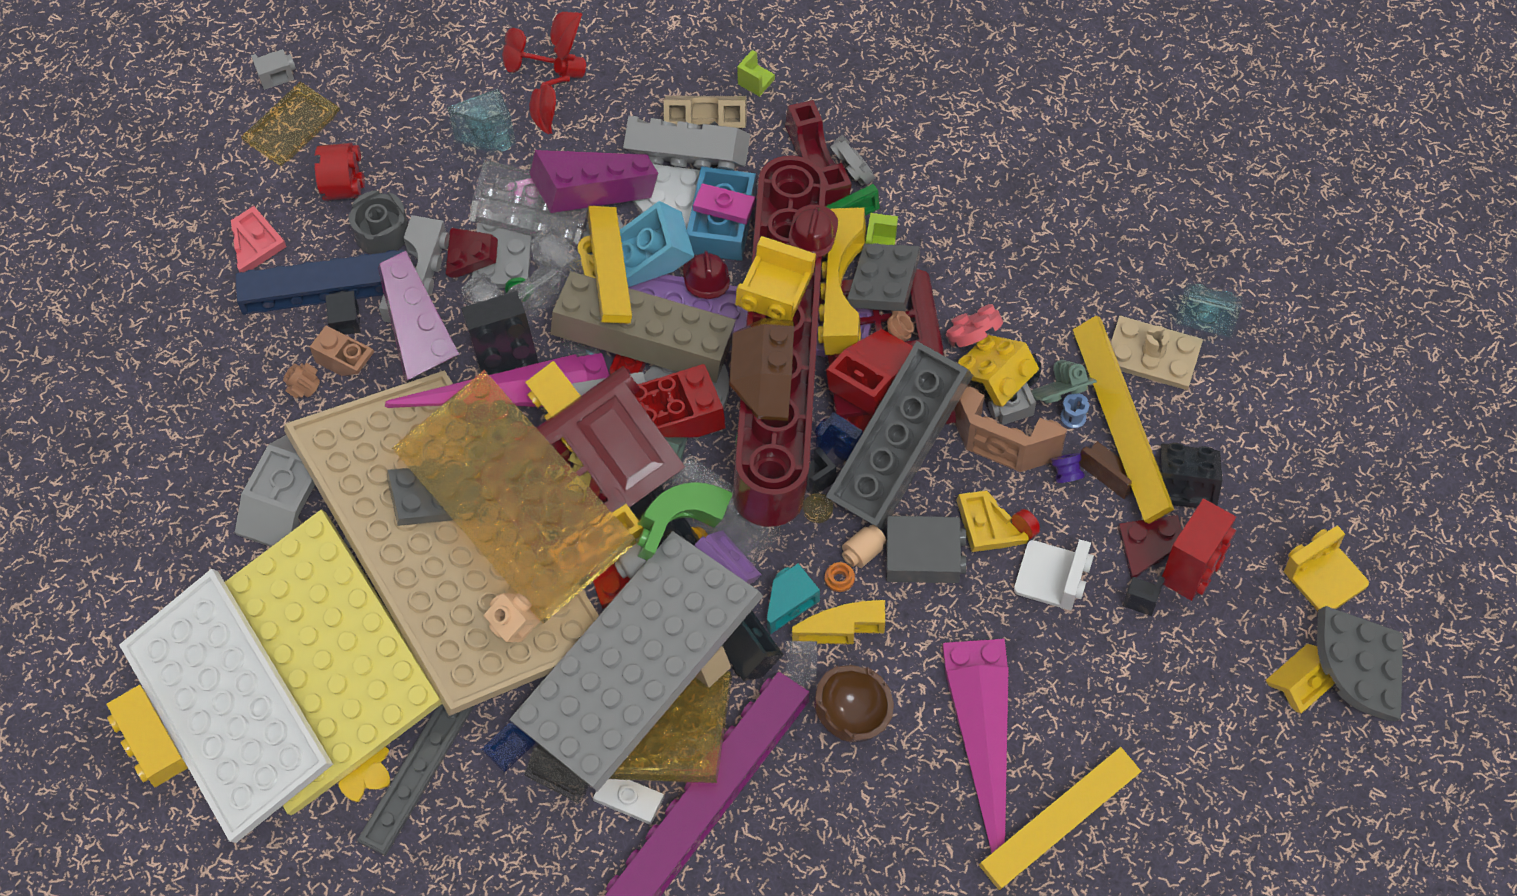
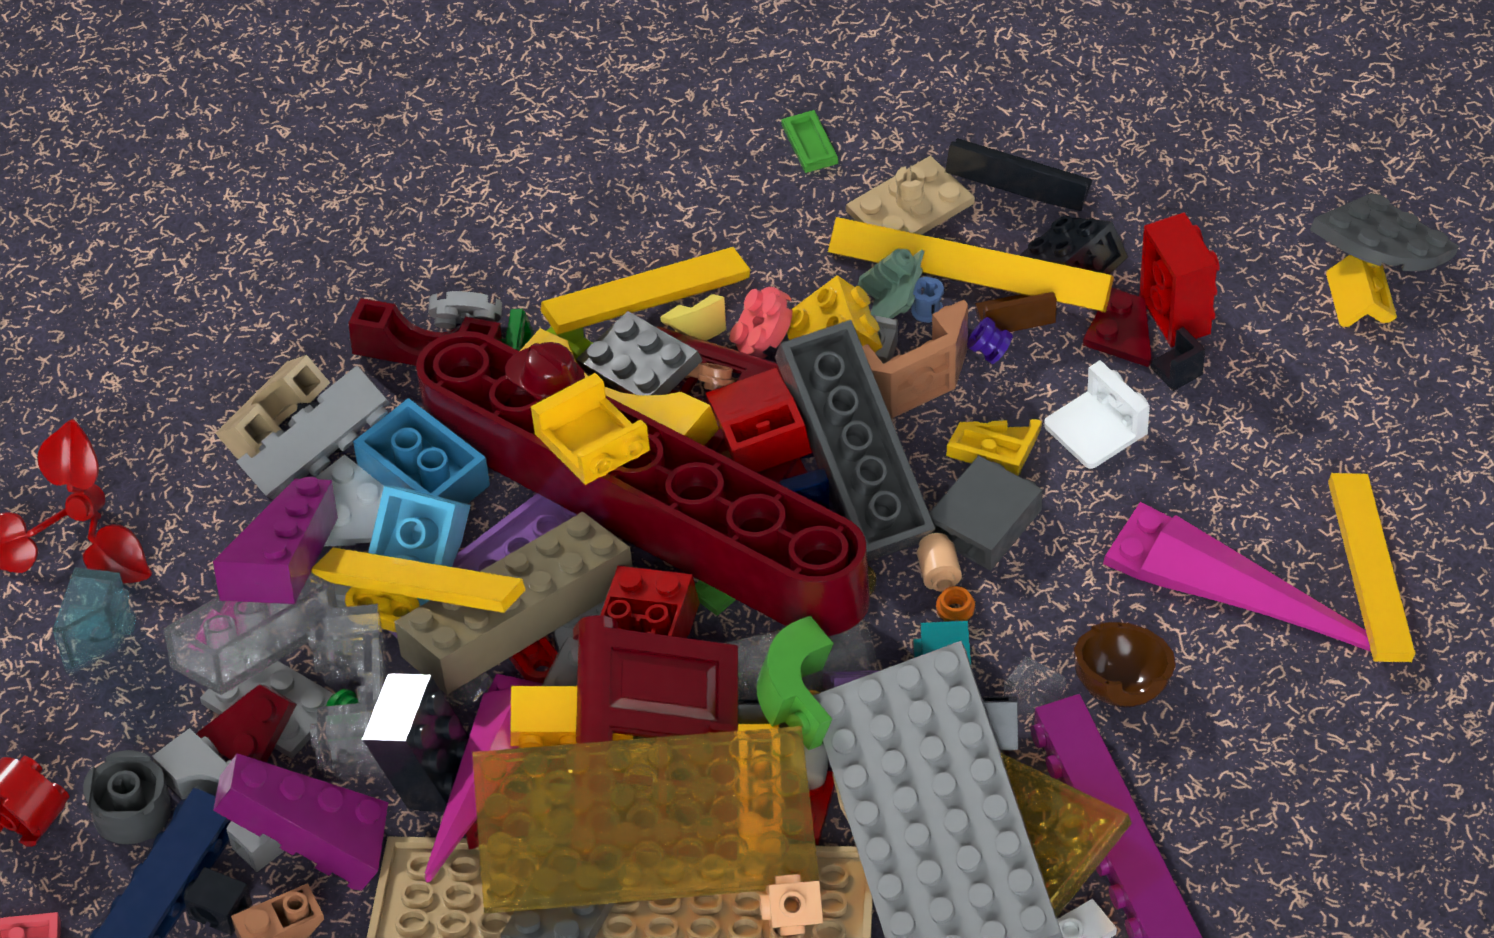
camera: 55 degrees left, 10 degrees down
dark red piece [683,251,730,299] -> none
dark pink plate [693,183,755,225] -> none
reddish brown wedge [729,318,794,421] -> none
lime panel [737,50,775,97] -> none
yellow slope [792,600,885,644] -> none
red tile [1011,509,1040,540] -> none
clear light blue slope [1175,283,1243,338] -> none
yellow bracket [1283,525,1369,611] -> none
none -> yellow tile [540,247,751,335]
none -> light yellow slope [660,294,726,341]
none -> bright green tile [781,110,838,173]
none -> black panel [945,138,1093,211]

